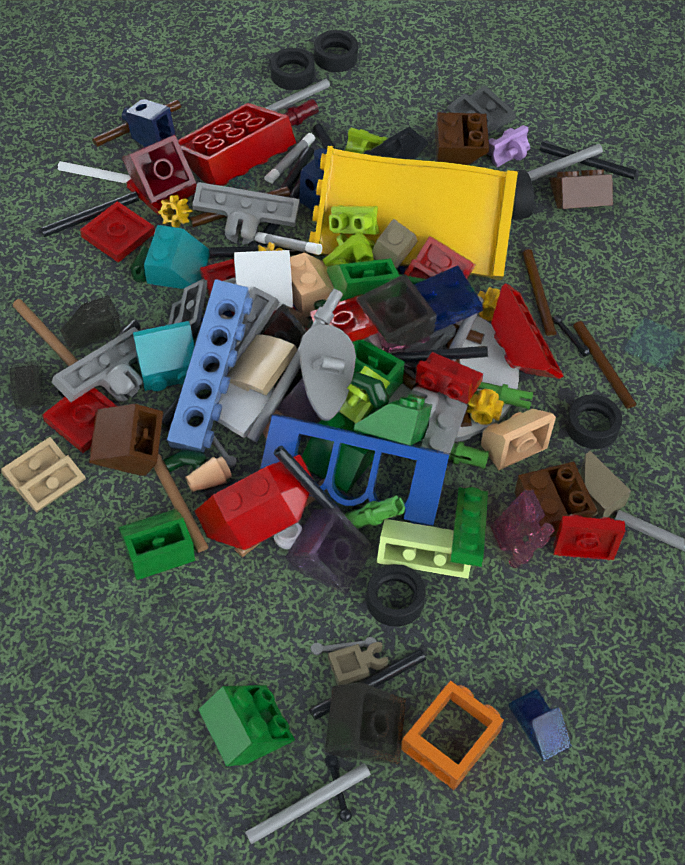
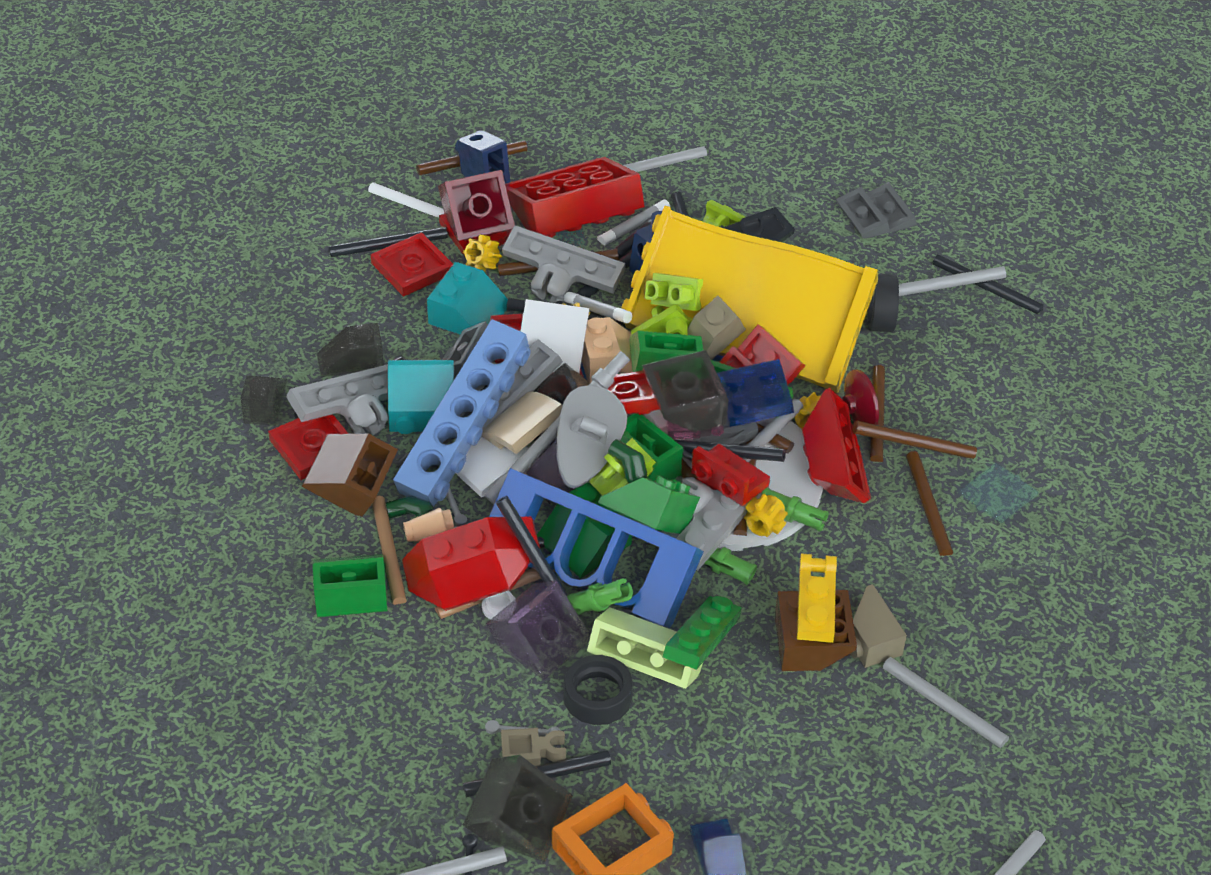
camera: 15 degrees right, 10 degrees down
tan slope [1,437,86,513] -> none
medium nougat bar [13,299,78,366] -> none
dark green arm [130,246,149,283] -> none
green slope [198,685,295,766] -> none
black tyre [270,48,315,90] -> none
dark red pin [284,99,319,126] -> none
black tyre [314,30,358,73] -> none
reddish brown slope [435,112,489,165] -> none
light nougat slope [481,409,556,470] -> none
lavender hips [487,125,530,167] -> none
clear pink plate [490,490,554,568] -> none
slope [549,169,613,209] -> none
black hinge [552,314,590,357] -> none
red plate [553,515,625,560] -> none
black tyre [565,394,623,449] -> none
none -> yellow plate [797,553,837,643]
none -> dark red dish [842,369,879,425]
none -> reddish brown bar [852,421,977,459]

